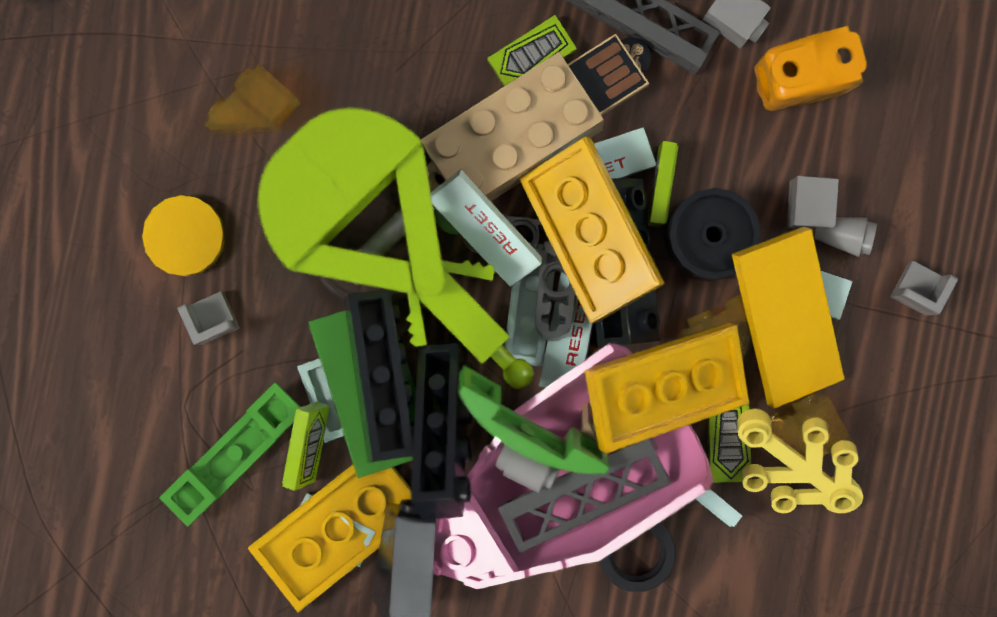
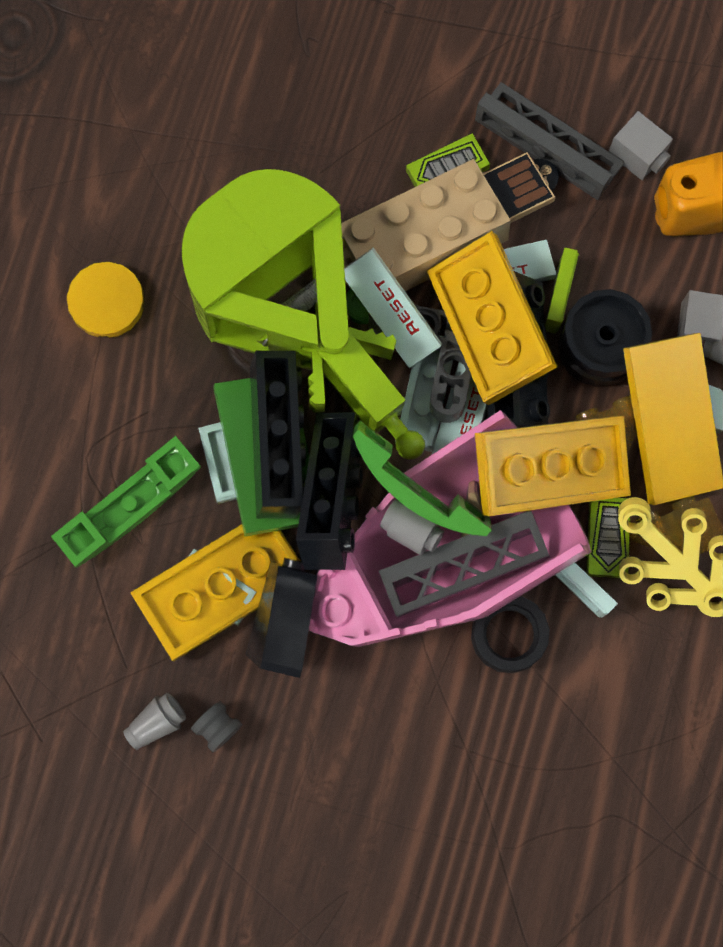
camera: 10 degrees right, 10 degrees down
light grey panel [177,291,240,345] -> none
clear yellow slope [204,64,301,136] -> none
lime tile [282,402,330,491] -> none

